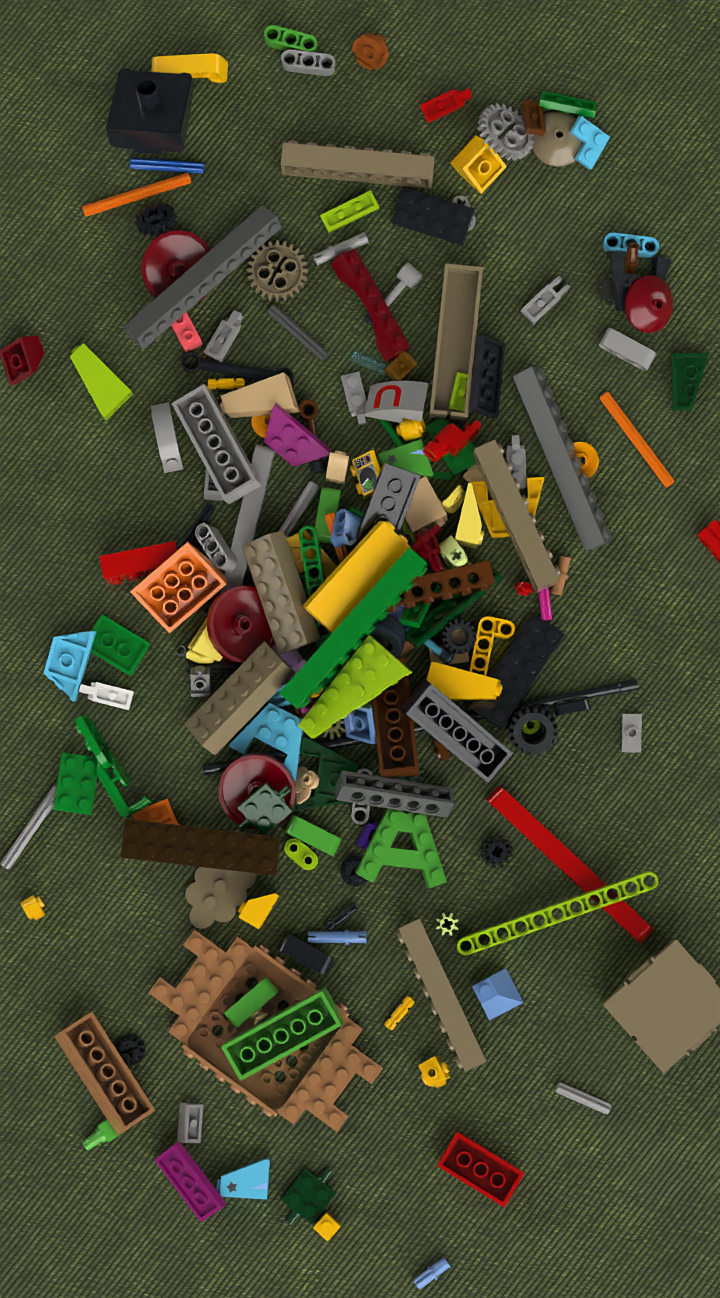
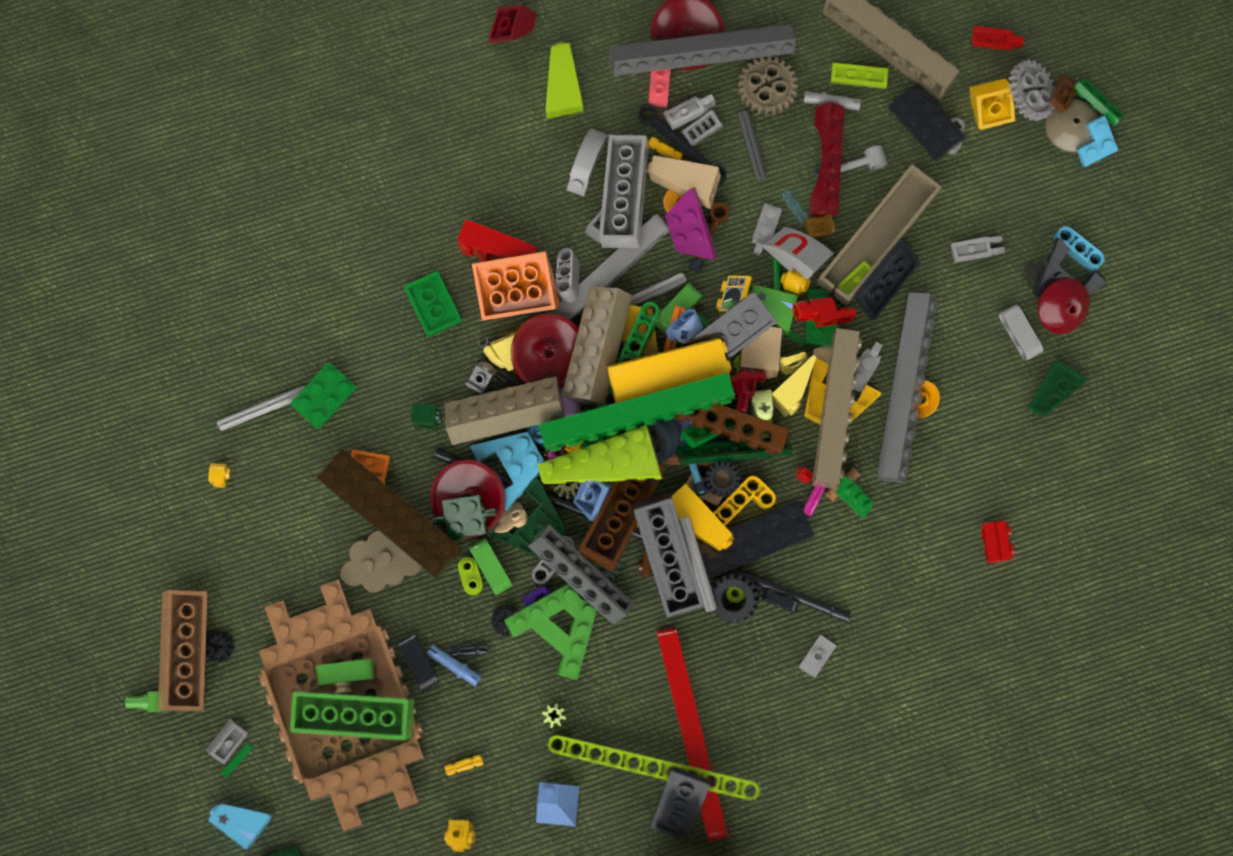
camera: 30 degrees right, 5 degrees down
medium azure wing [44,630,96,702] -> none
green plate [75,715,152,818] -> none
white hinge [79,682,134,710] -> none
magenta plate [154,1141,226,1222] -> none
black axle [178,503,215,549] -> none
yellow slope [238,893,280,929] -> none
tan slope [326,451,349,485] -> none
dark tan brick [396,918,486,1072] -> none
black gear [481,836,513,868] -> none
orange axle [600,392,675,488] -> none
reddish brown pin [624,242,639,274] -> none
none -> green piece [221,743,253,778]
none -> dark green brick [411,403,442,430]
none -> black plate [650,766,711,842]
none -> light grey axle [679,517,717,612]
none -> light grey slope [682,110,724,146]
none -> green plate [835,476,874,519]

